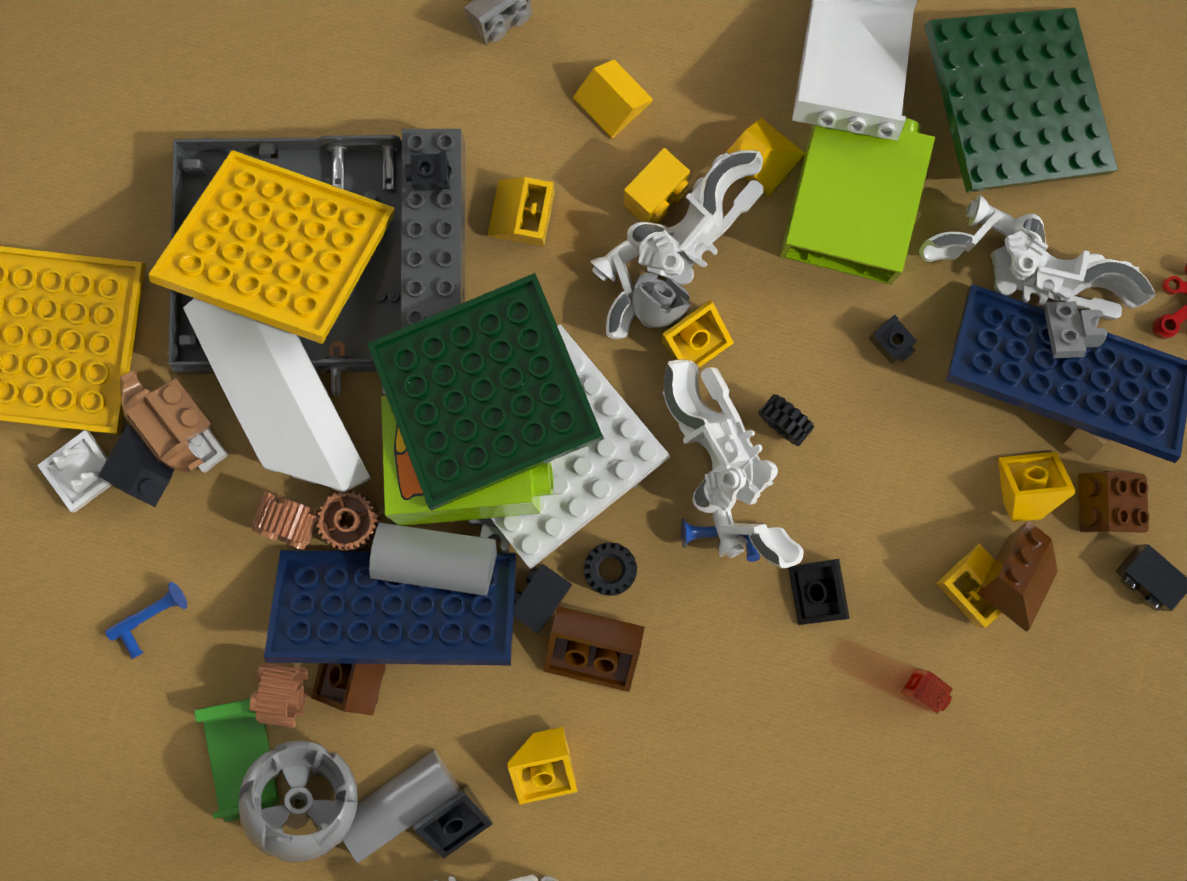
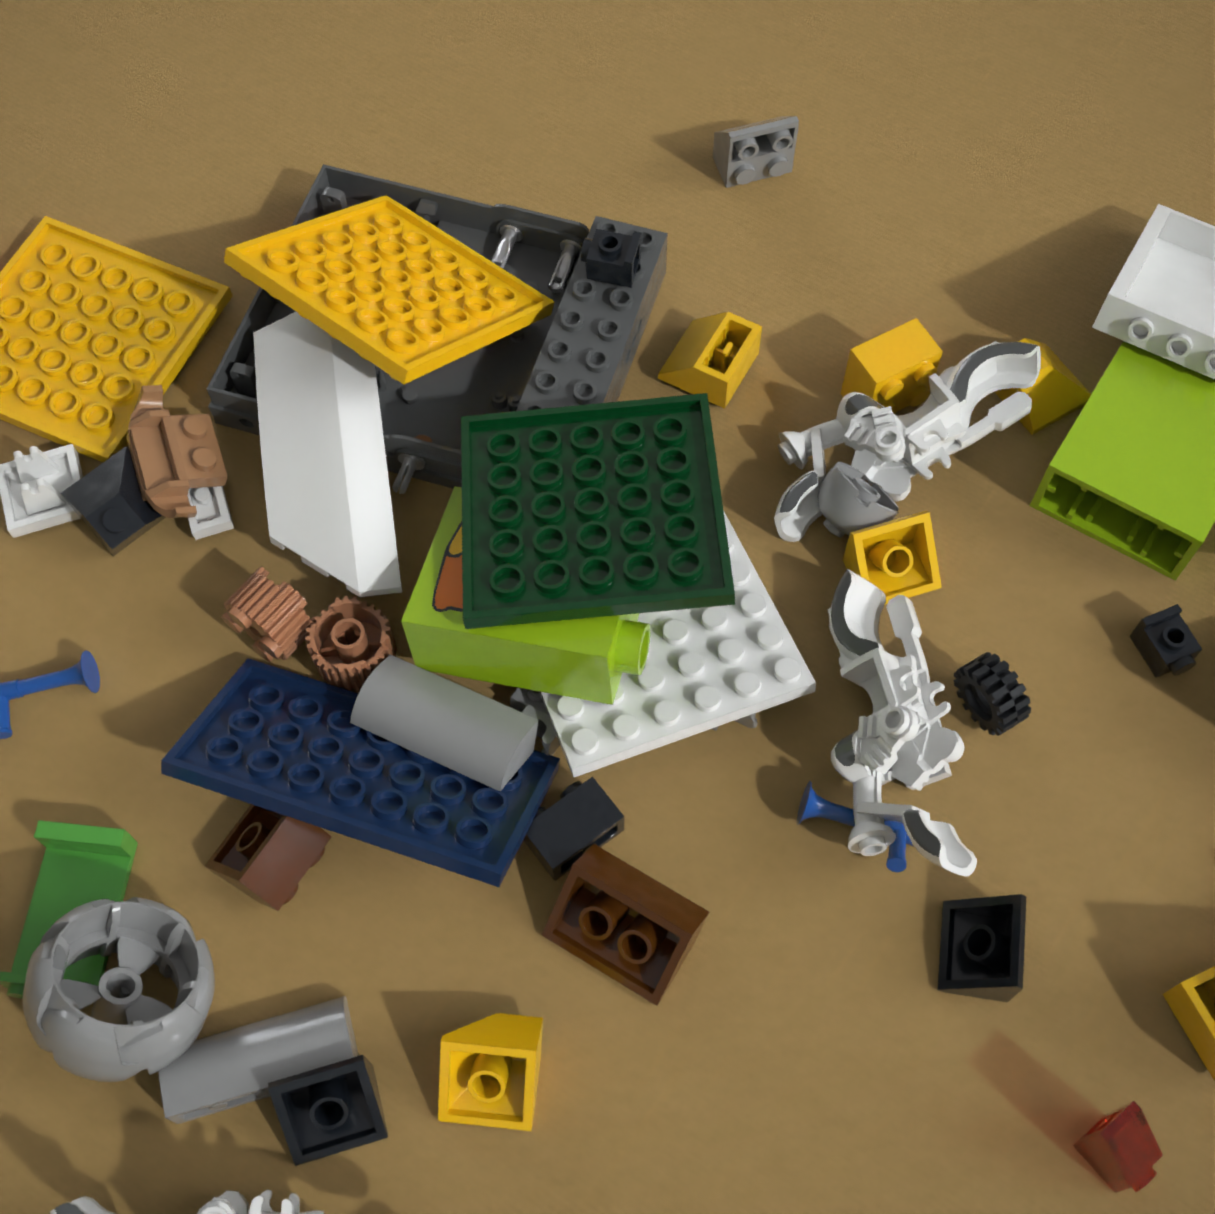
camera: 15 degrees right, 20 degrees down
nougat brick [250,663,309,728] -> none
yellow slope [573,59,653,139] -> none
black tyre [584,542,637,596] -> none

